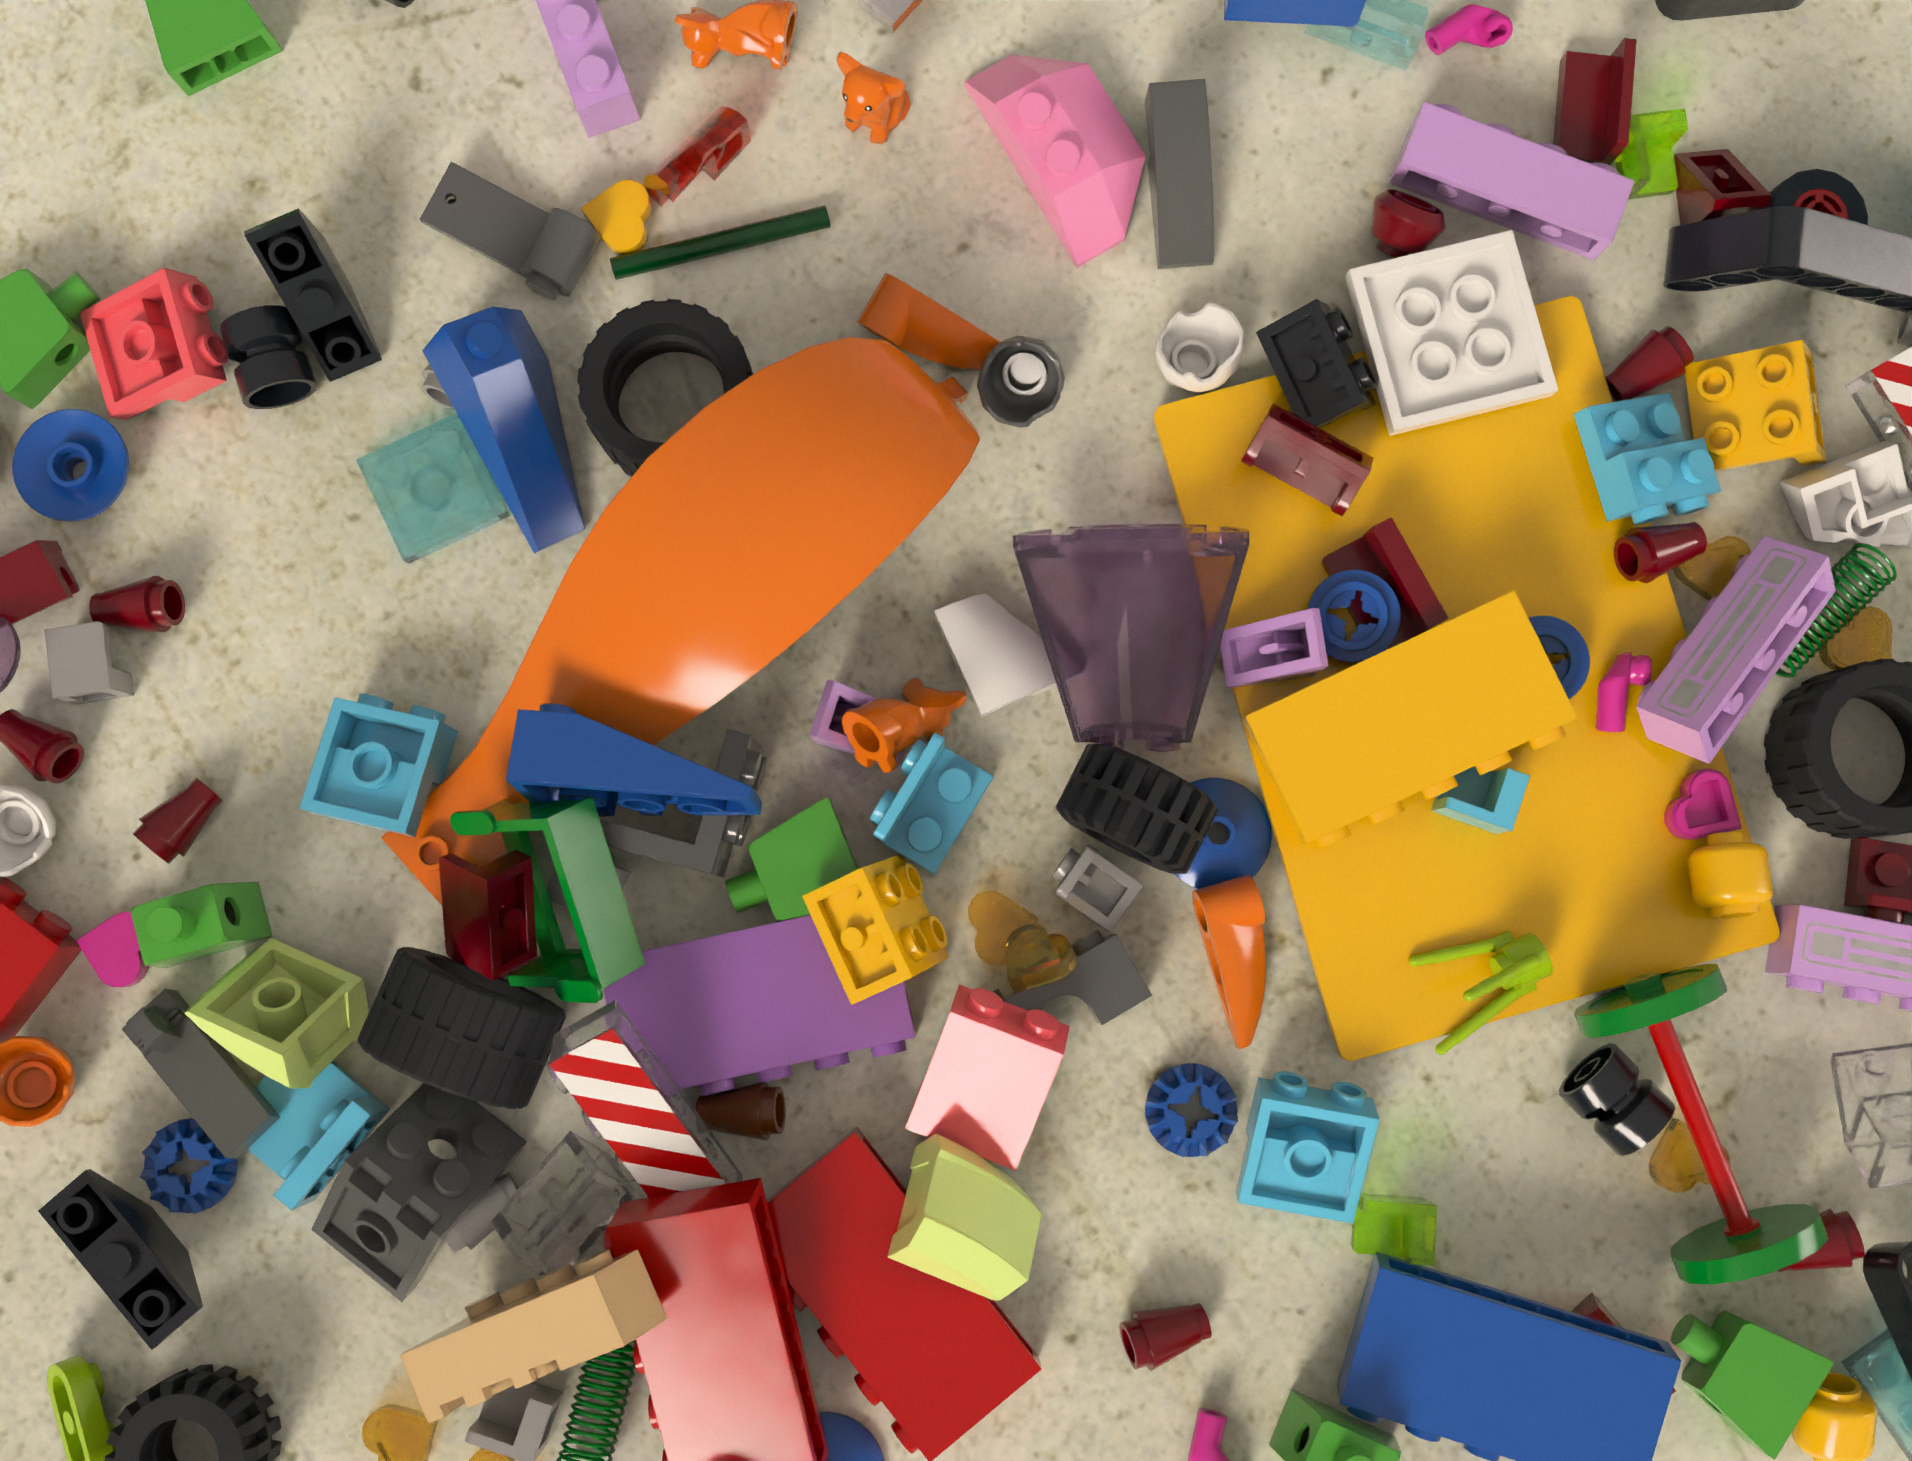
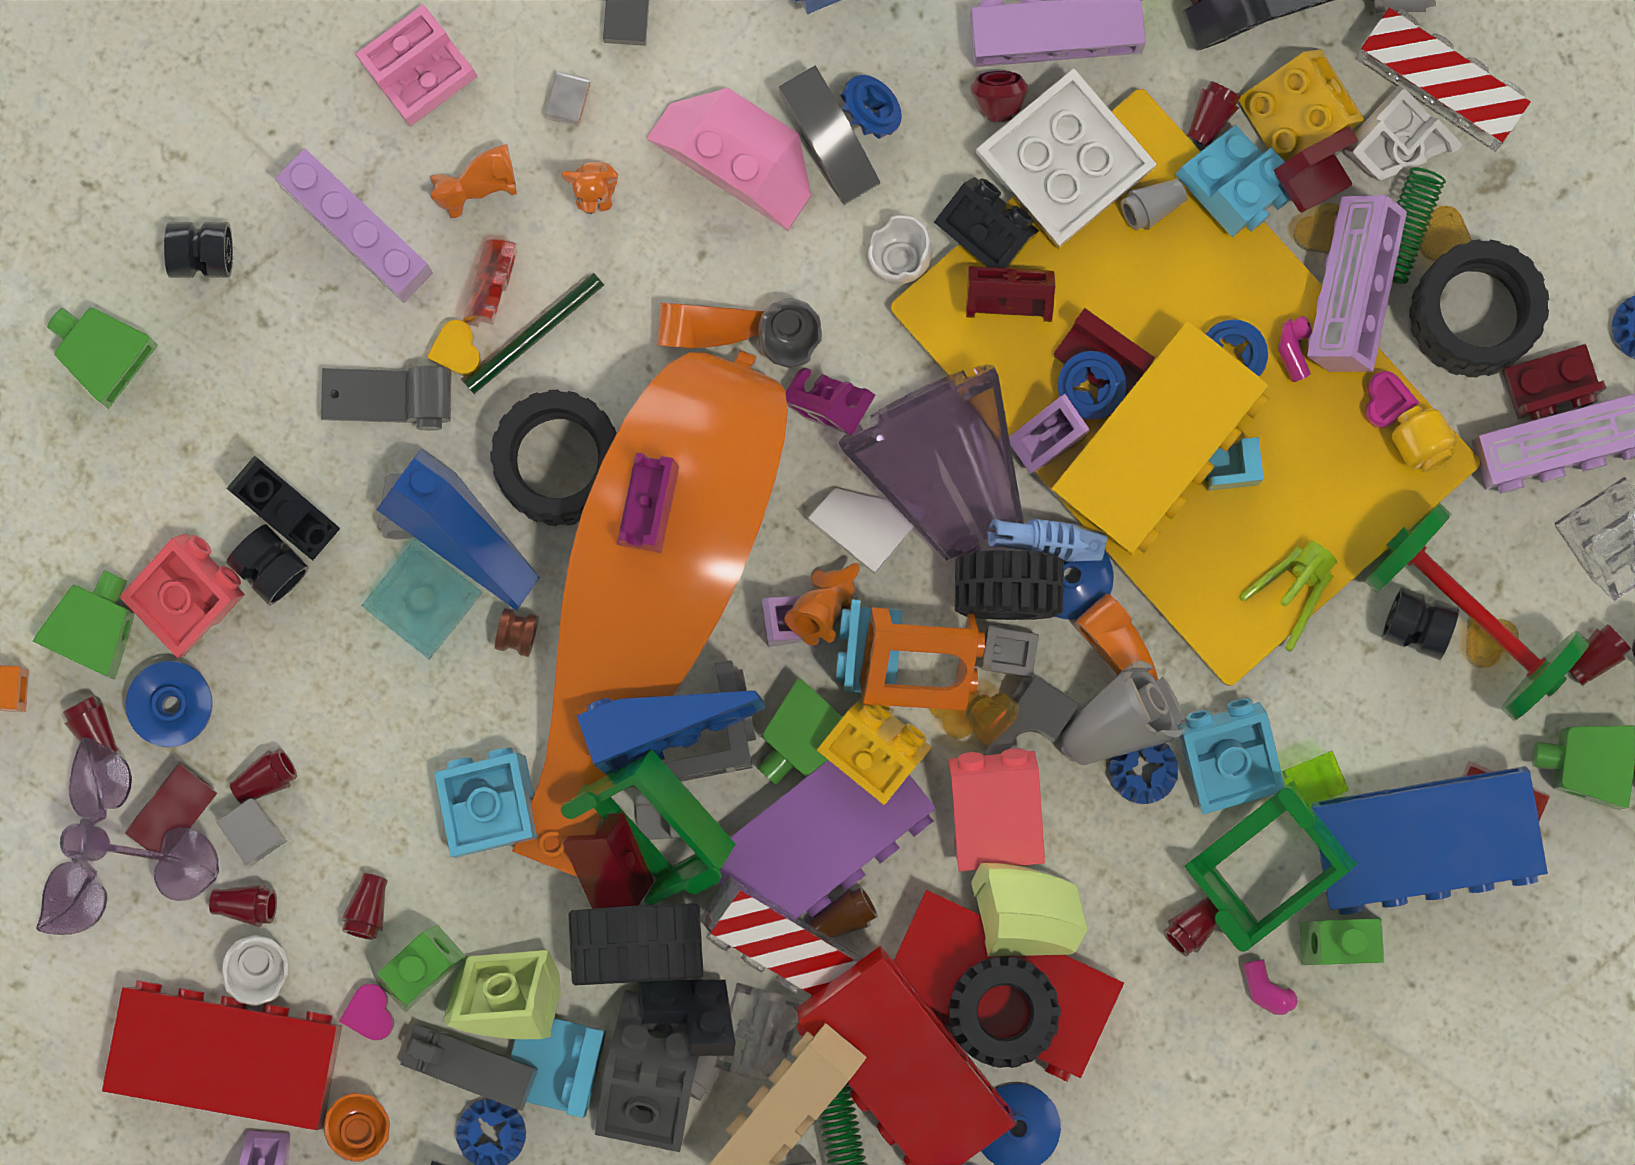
camera: 20 degrees left, 0 degrees up
dark red cone [1614,522,1707,583] -> none
none -> copper wheel [495,608,539,657]
none -> magenta hinge [617,453,679,553]
none -> black plate [638,979,736,1056]
none -> magenta hinge [785,367,876,436]
none -> blue gear [840,75,902,139]
none -> orange panel [859,607,985,711]
none -> black tyre [948,957,1061,1068]
none -> light blue hinge [987,519,1107,562]
none -> light grey cone [1060,660,1183,765]
none -> light grey cone [1121,178,1187,231]
none -> green piece [1184,780,1358,952]
none -> dark red panel [1274,126,1358,213]

